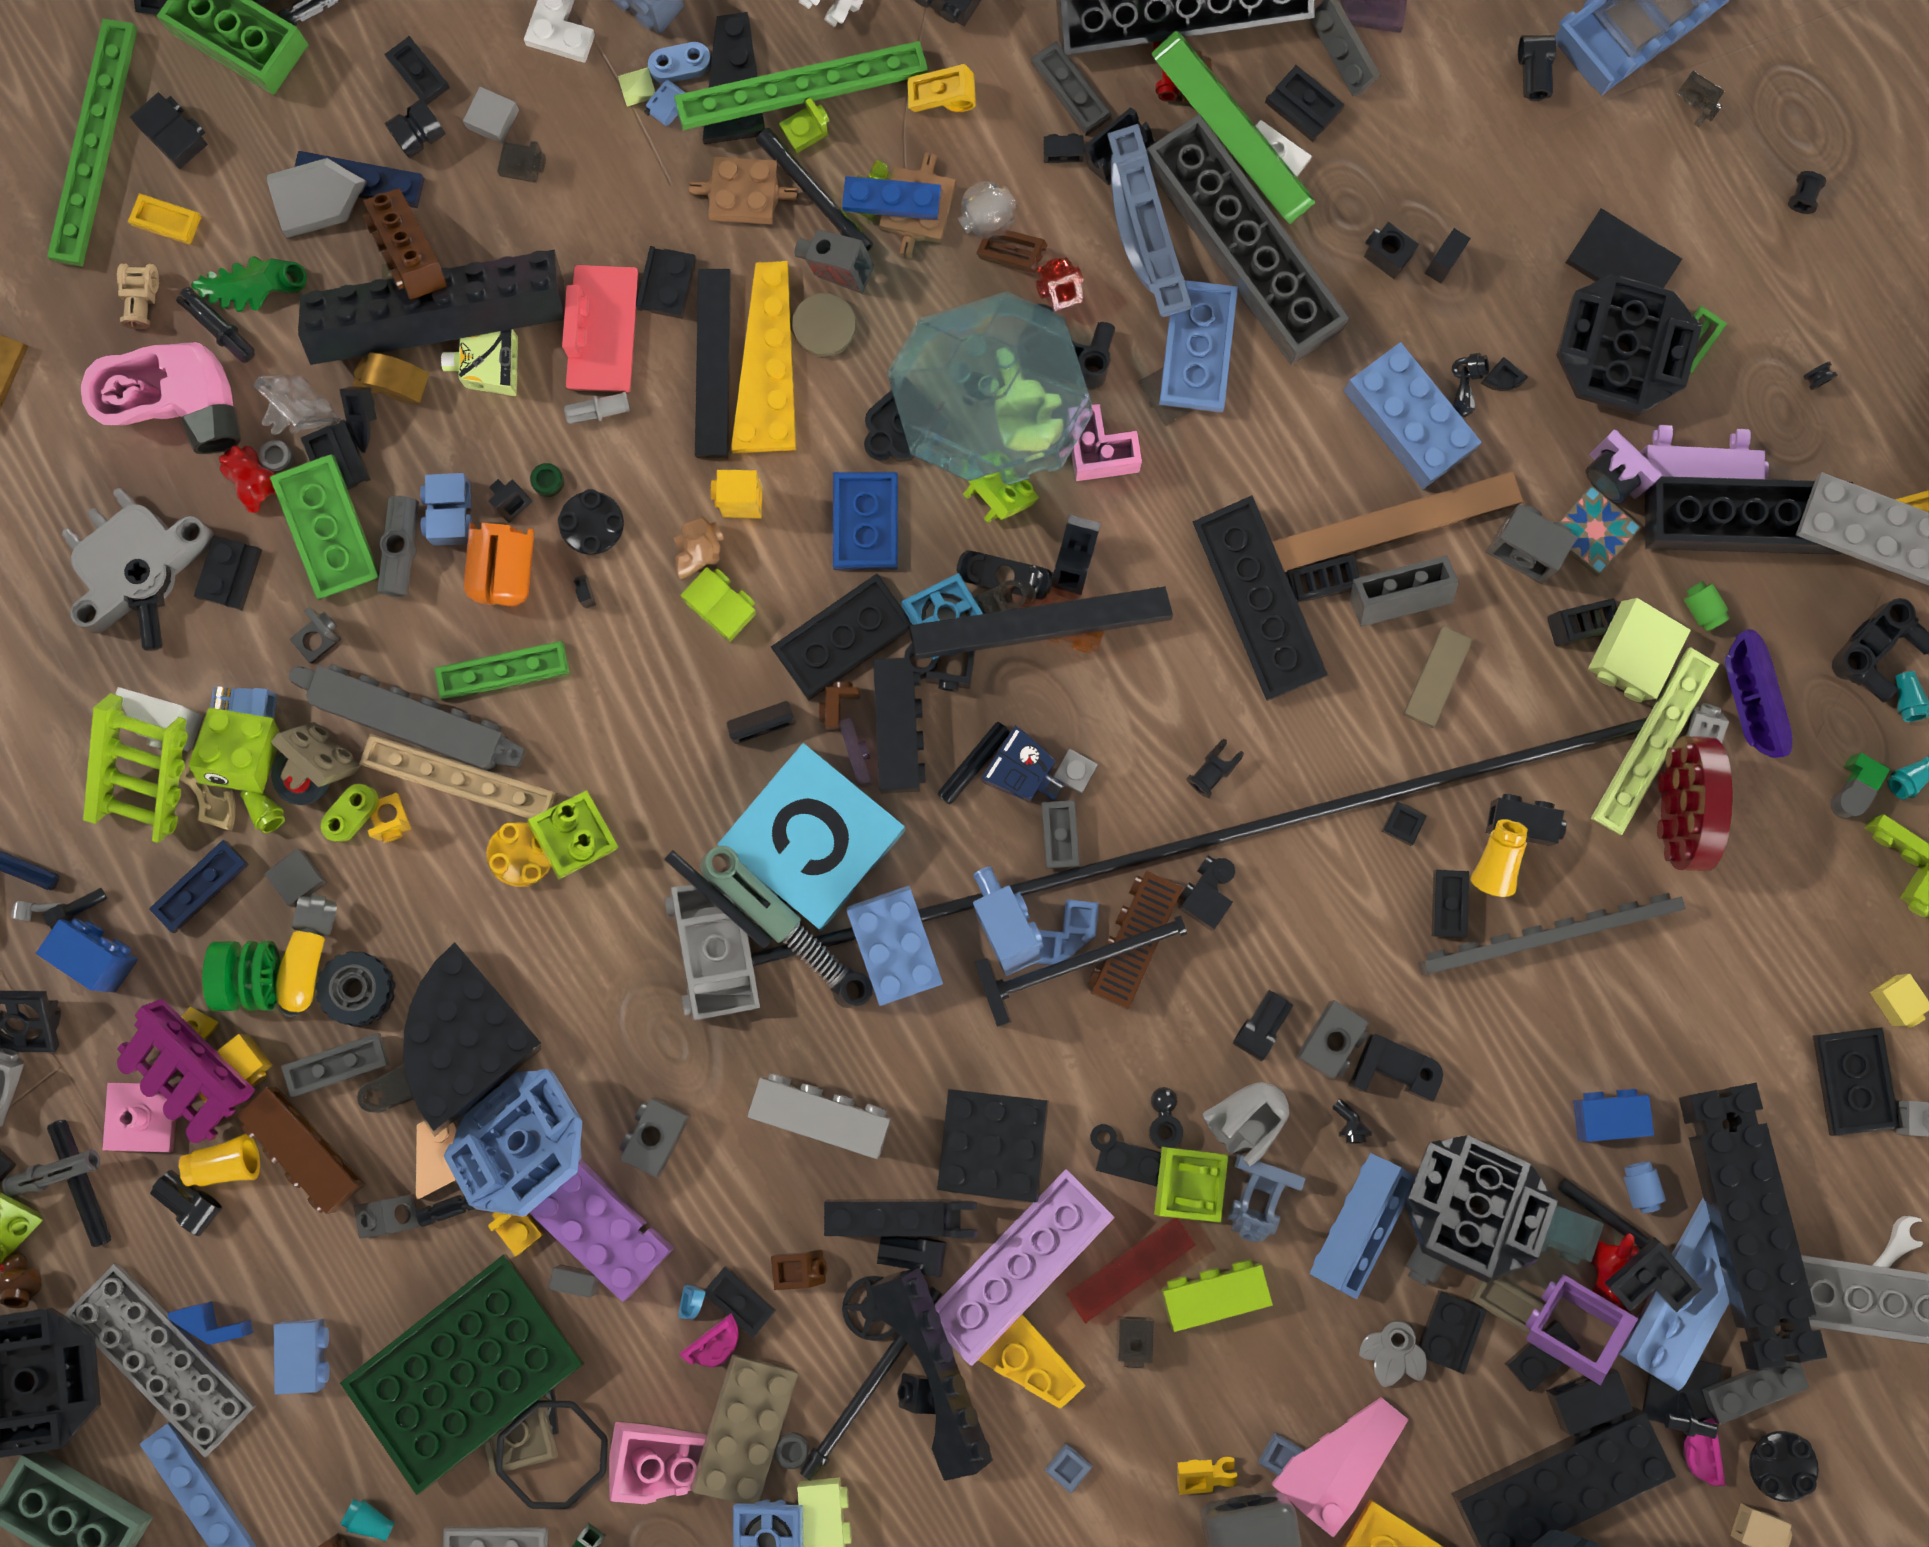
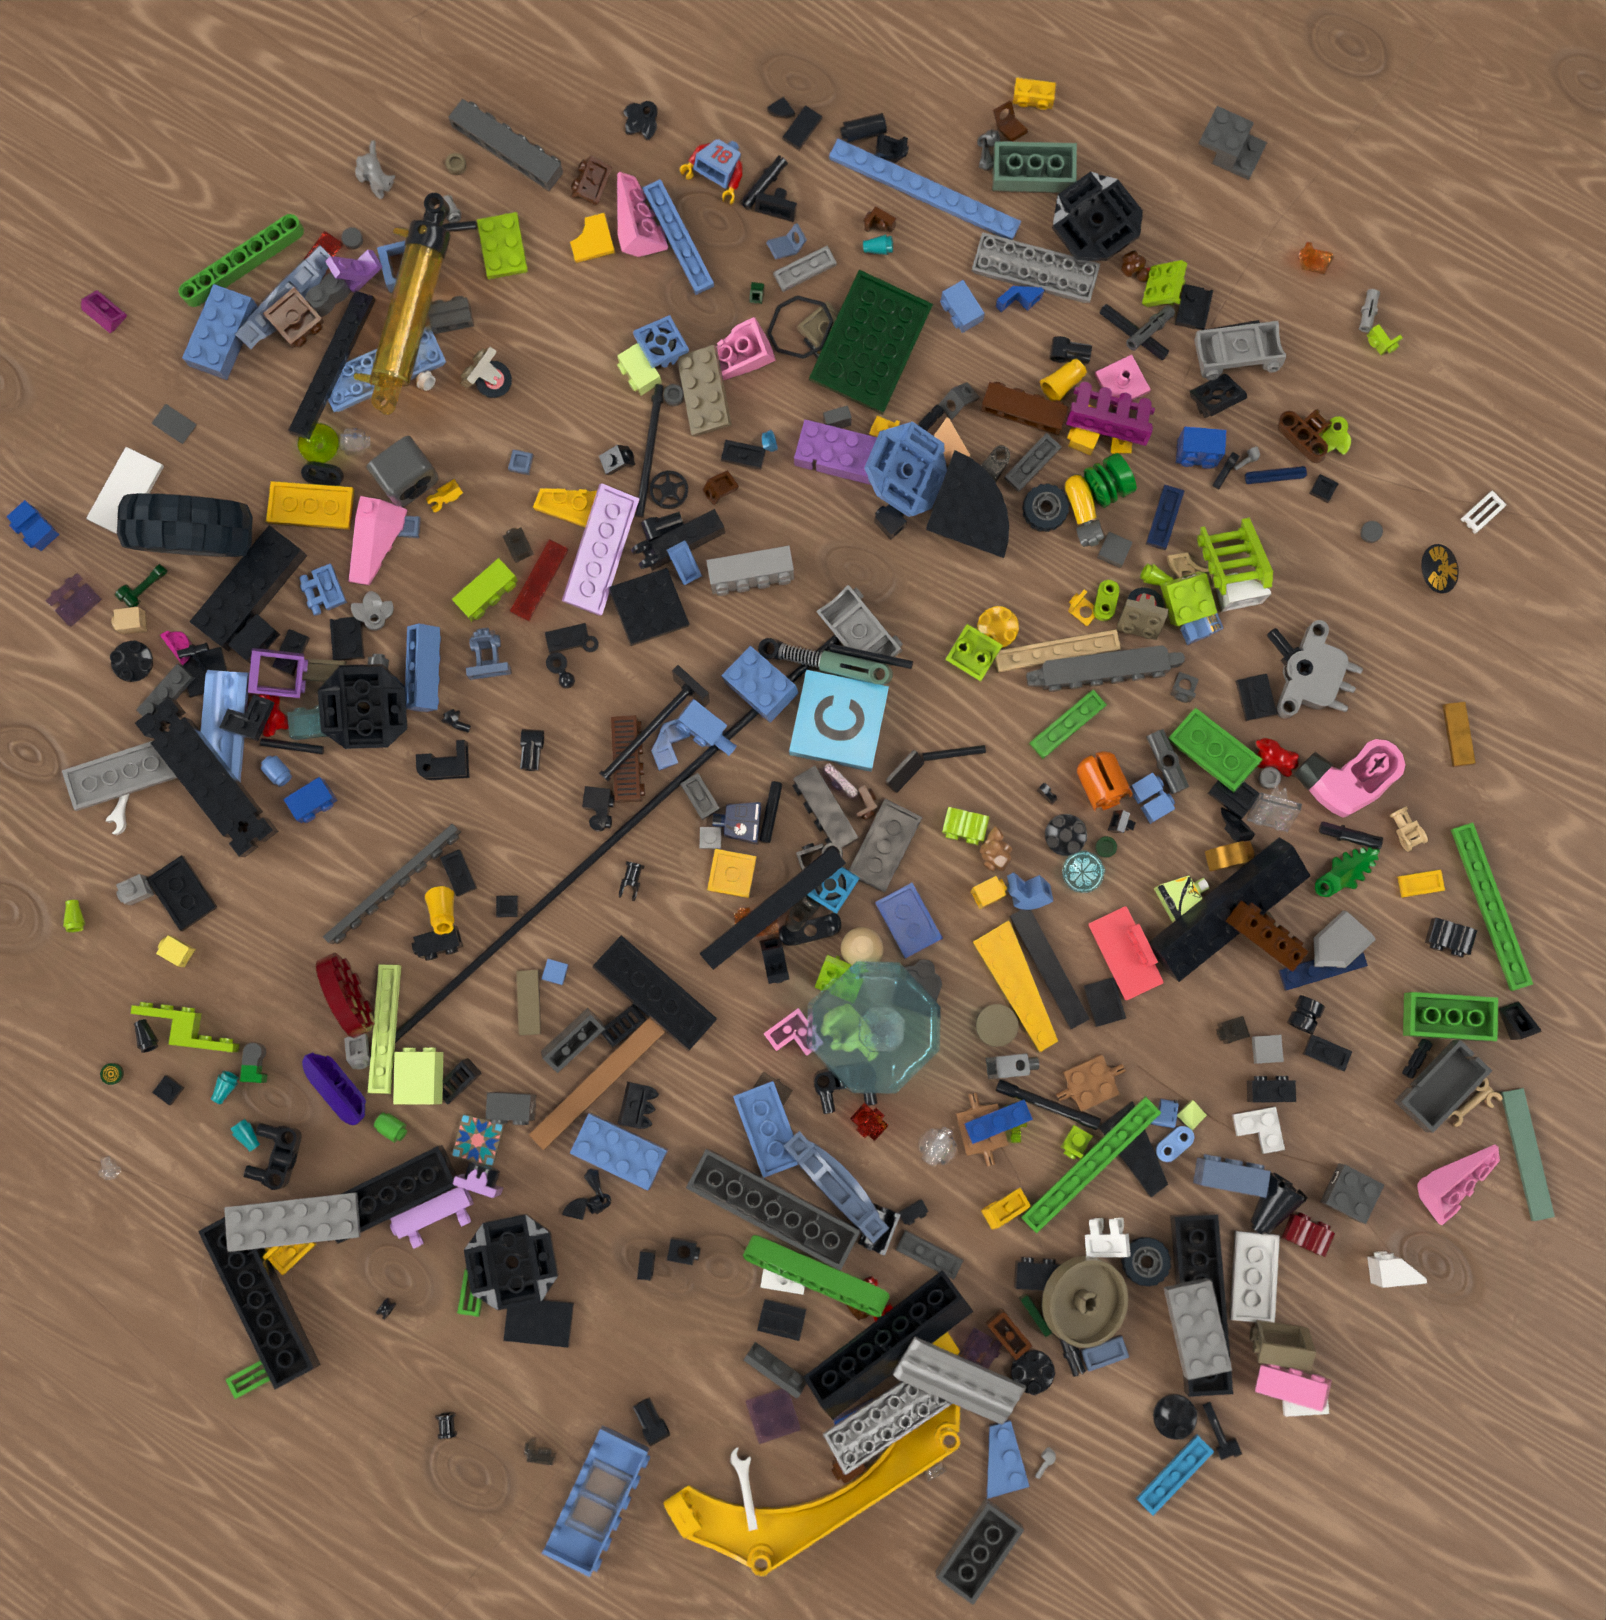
camera: 155 degrees right, 0 degrees up
light grey axle [564,392,630,424] -> none
dark grey brick [619,1098,691,1177] -> none
dark pink plate [679,1313,739,1368] -> none
black arch [870,1267,993,1481] -> none
reddish brown tile [976,225,1048,273] -> none
lime plate [1154,1147,1228,1222] -> none
light grey hair [1202,1082,1289,1166] -> none
dark grey brick [1295,1000,1369,1079] -> none
none -> medium blue plate [299,563,347,616]
none -> medium blue tile [542,959,569,985]
none -> black plate [618,1082,659,1129]
none -> medium blue tile [667,540,702,585]
none -> yellow tile [707,849,757,898]
none -> tan brick [841,927,884,970]
none -> black brick [874,504,907,540]
none -> black bar [922,745,986,761]
none -> medium blue brick [1007,873,1054,910]
none -> clear light blue dish [1062,850,1105,893]
none -> black brick [1247,1076,1296,1103]

